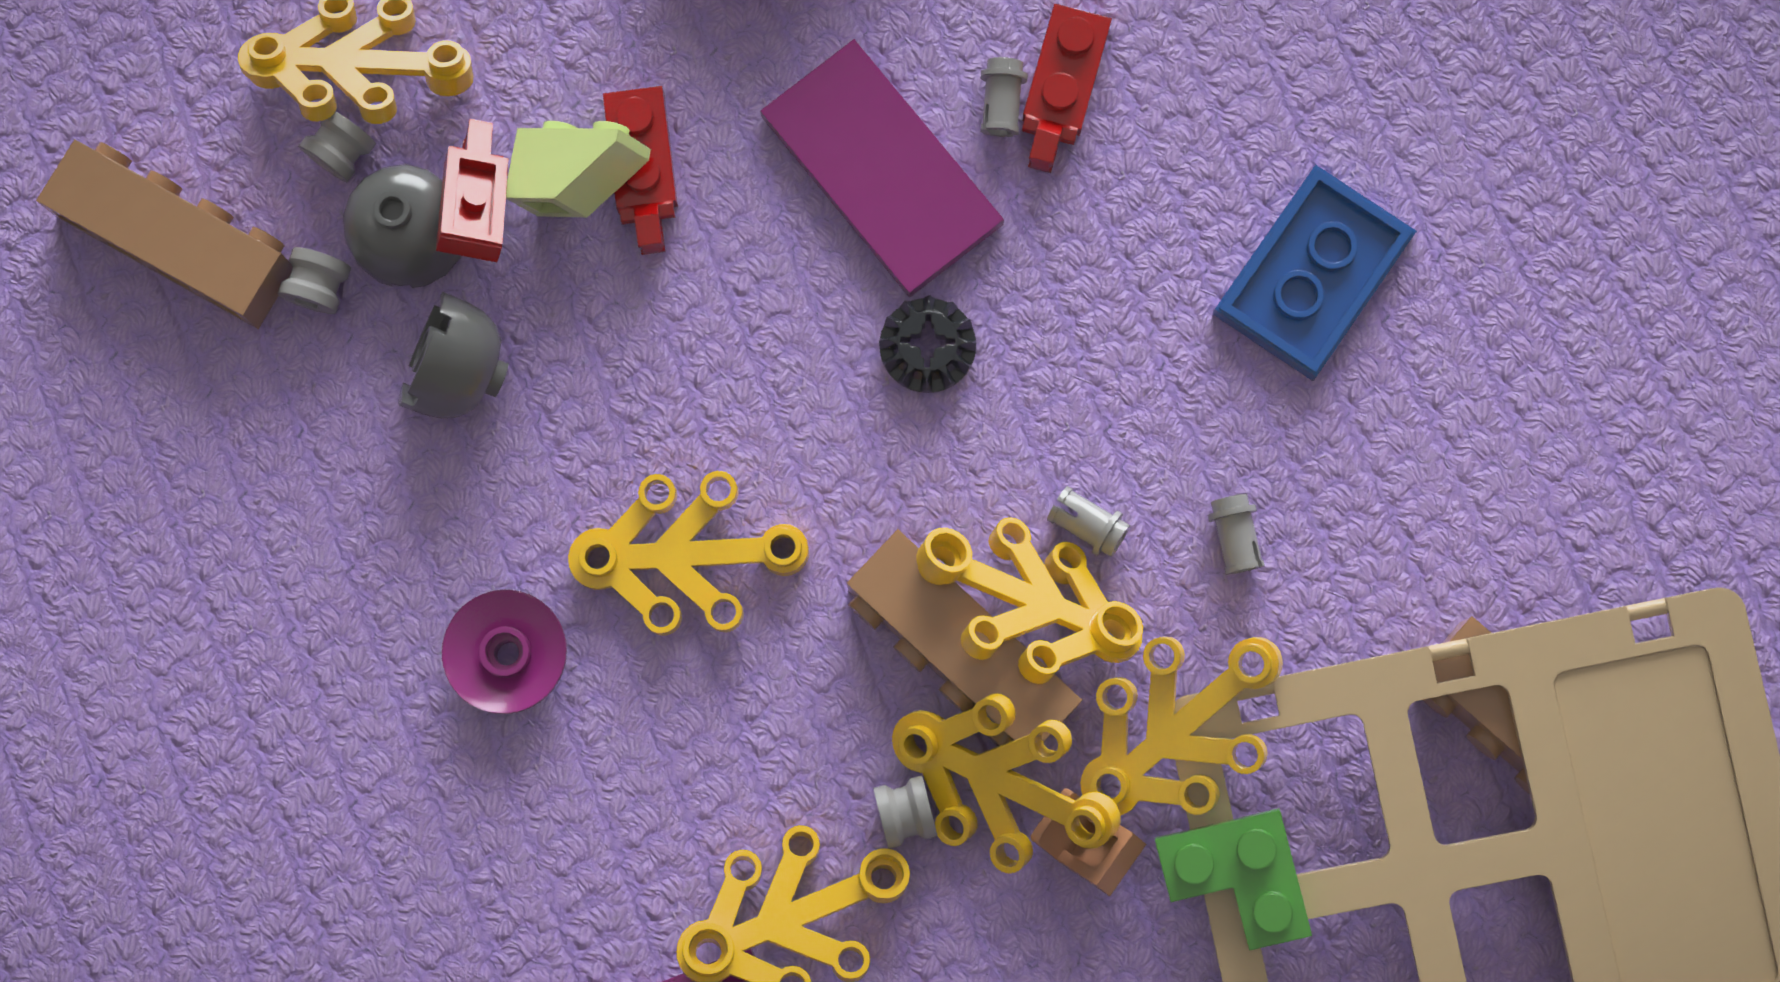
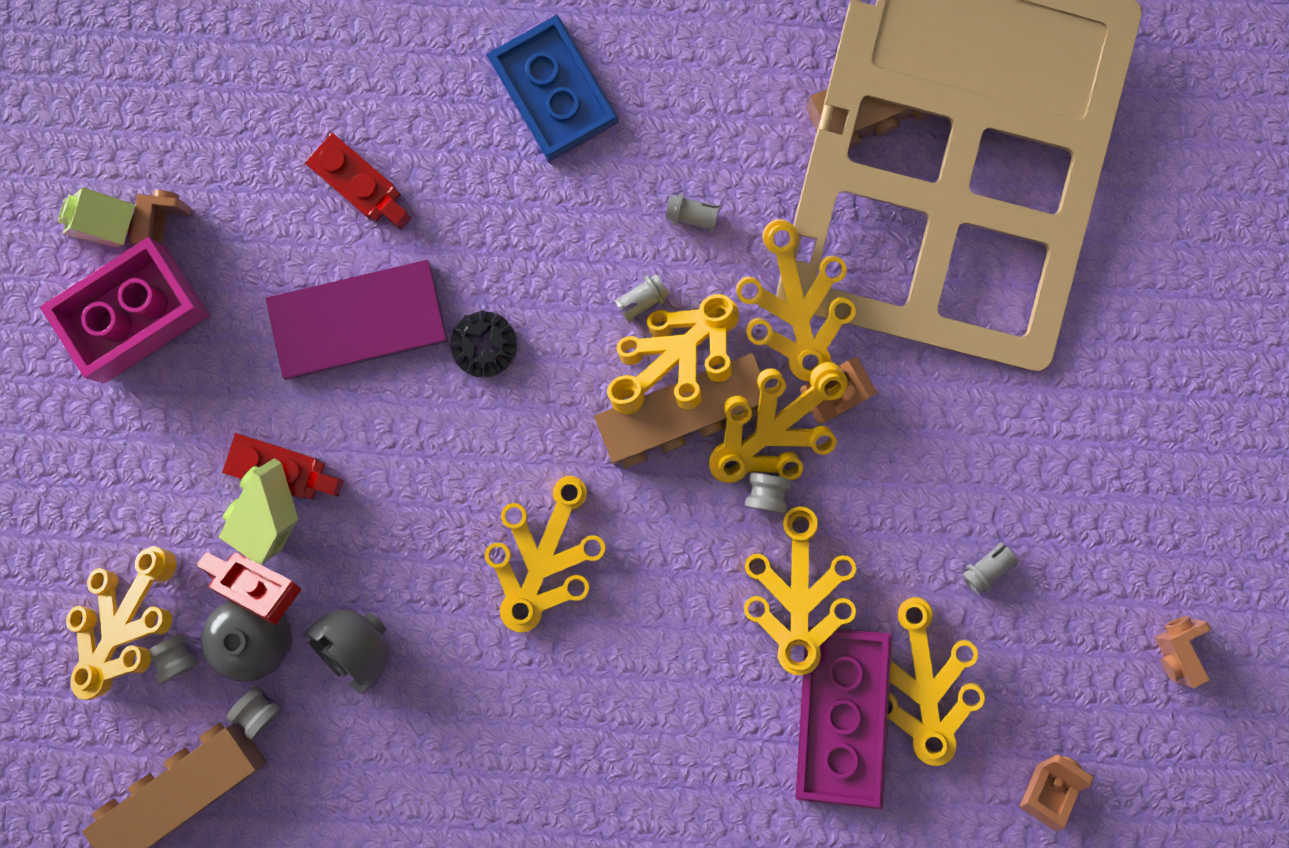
camera: 65 degrees left, 5 degrees up
magenta dish [442,589,567,714] -> none
light grey pin [980,57,1028,137] -> none
bright green plate [1155,808,1312,951] -> none

